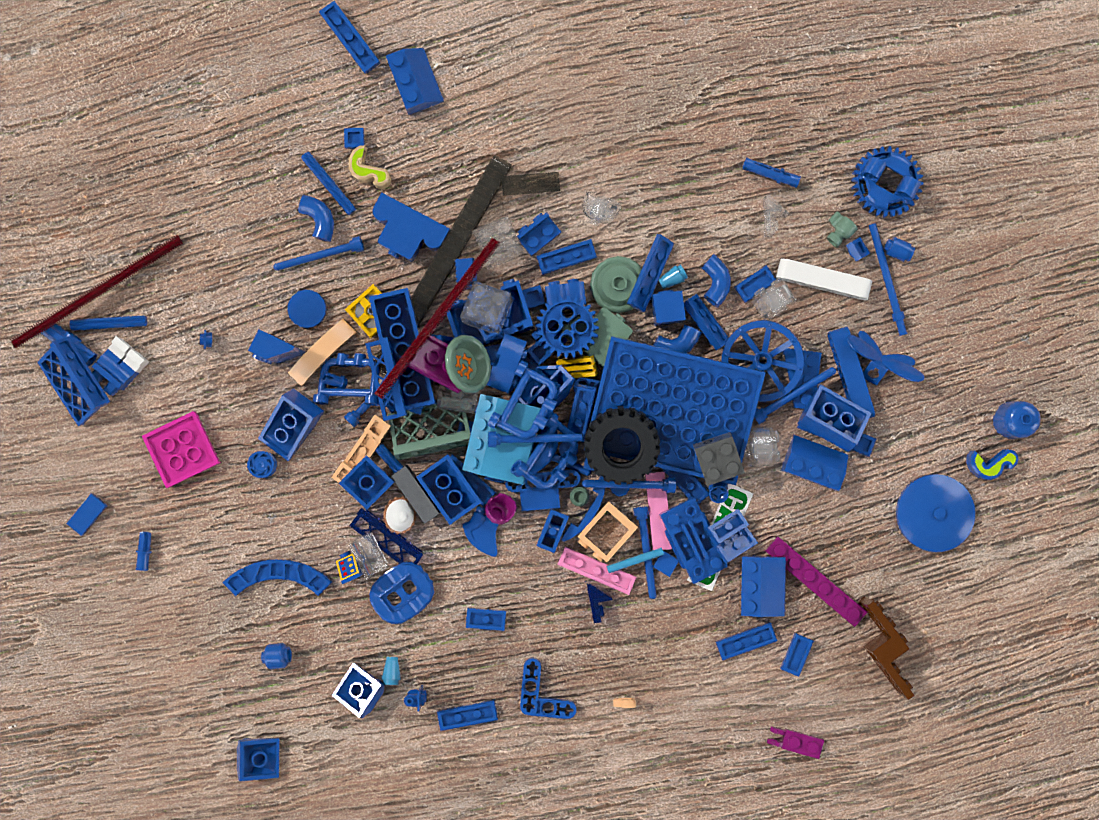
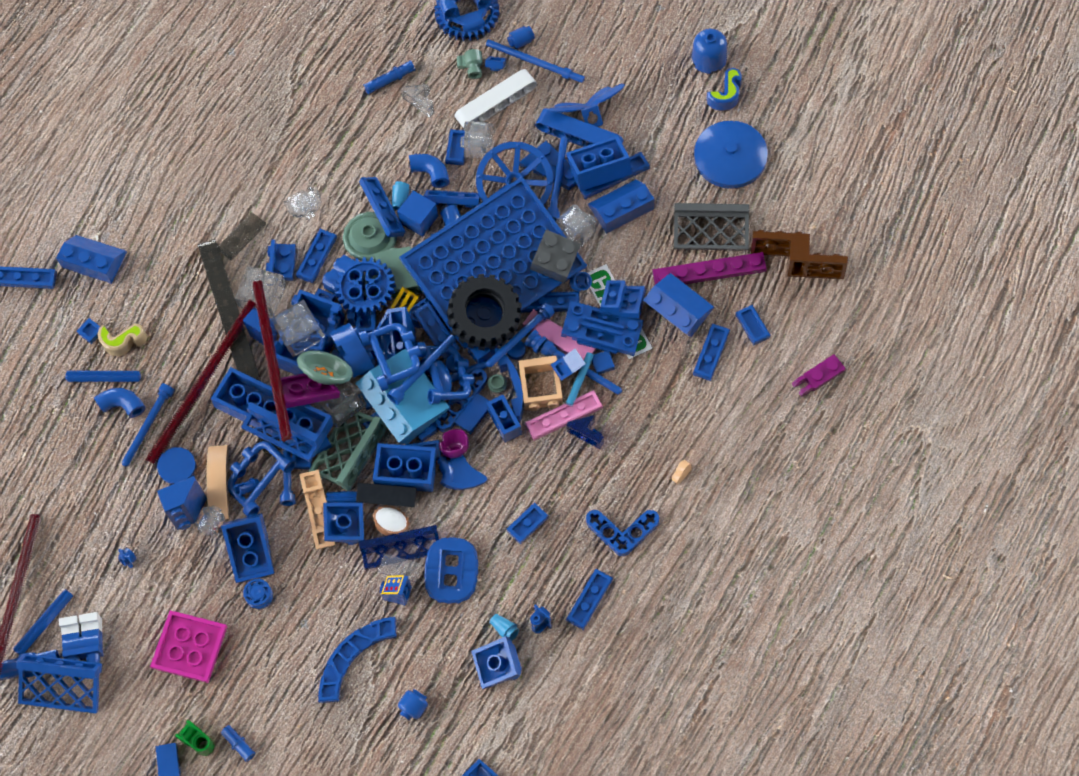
camera: 45 degrees left, 20 degrees down
yellow piece [345,284,382,338] -> none
blue brick [373,192,451,262] -> none
none -> dark red axle [146,299,257,465]
none -> green piece [174,719,215,756]
none -> clear head [196,506,225,536]
none -> blue wheel [524,330,548,354]
none -> brick [551,348,586,381]
none -> dark grey fence [674,203,749,251]

